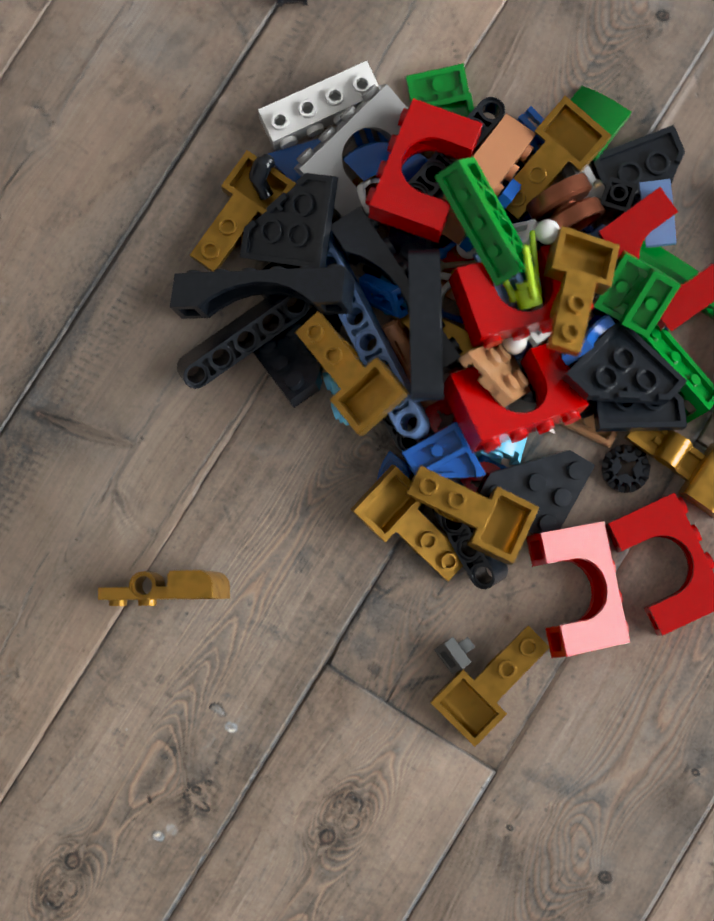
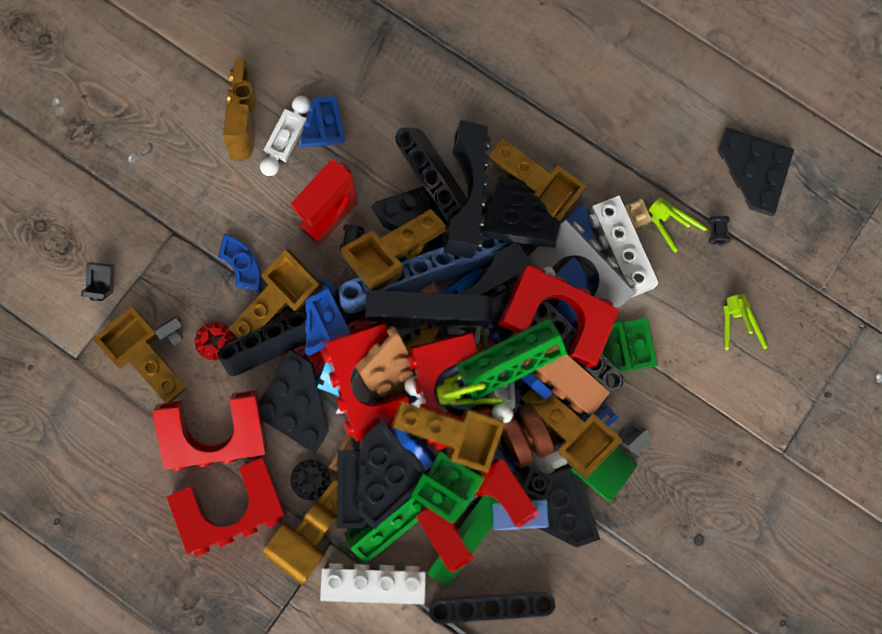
camera: 90 degrees right, 5 degrees down
black arm [249,154,275,200] -> none
pearl gold plate [406,466,539,564] -> none
none -> black bracket [81,262,114,301]
none -> red gear [194,321,234,361]
none -> blue tile [218,234,262,292]
none -> white plate [260,95,311,176]
none -> red arch [290,159,358,246]
none -> blue wing [299,96,346,147]
none -> black bush [339,224,365,250]
none -> dark grey tile [619,422,651,456]
none -> tan tile [624,199,652,229]
none -> lime plant [648,197,707,252]

